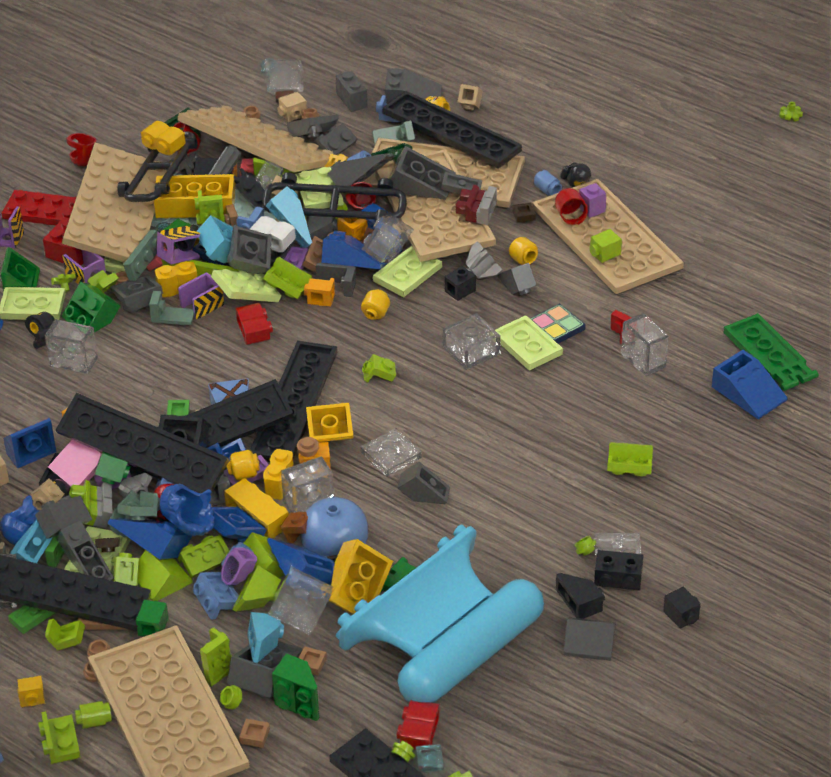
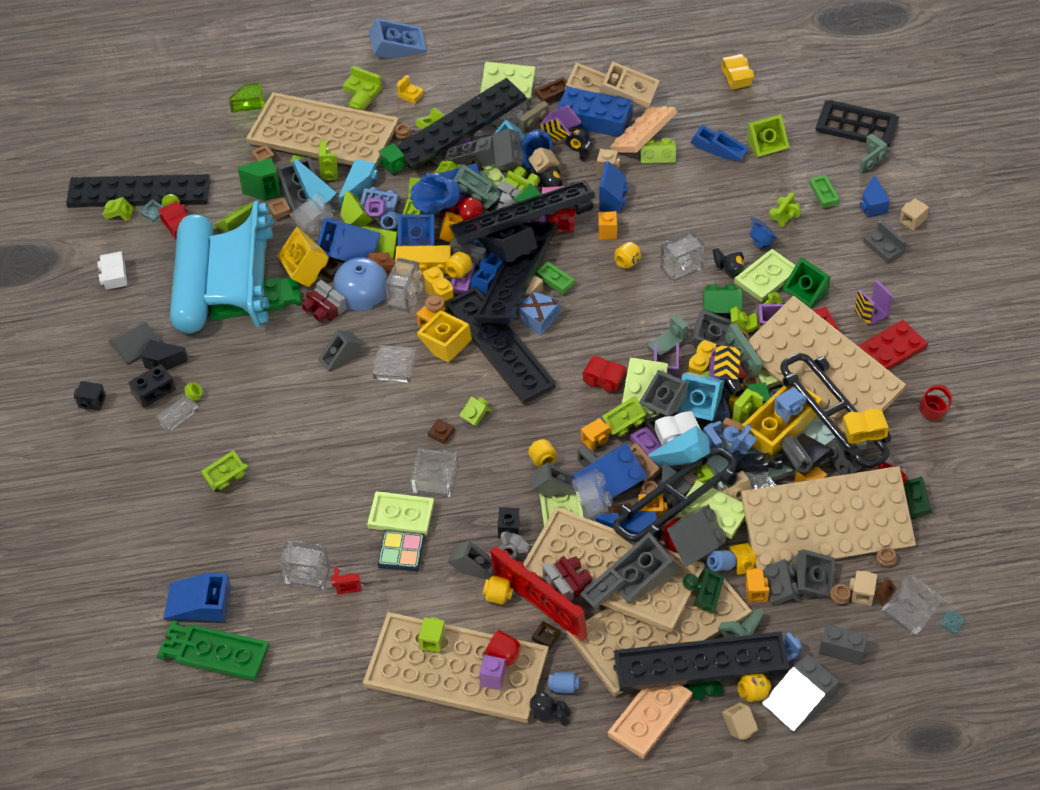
camera: 135 degrees right, 10 degrees up
none -> white brick [97,251,127,290]
none -> lime slope [213,202,253,233]
none -> dark red hips [301,280,347,323]
none -> medium azure slope [339,159,378,209]
none -> reddish brown plate [428,419,455,444]
none -> red plate [490,546,587,642]
none -> dark grey slope [530,463,578,497]
none -> light nougat plate [608,685,692,759]
none -> yellow head [614,242,641,269]
none -> medium blue hips [723,424,757,454]
none -> light orange brick [745,568,769,602]
none -> medium blue brick [774,387,806,422]

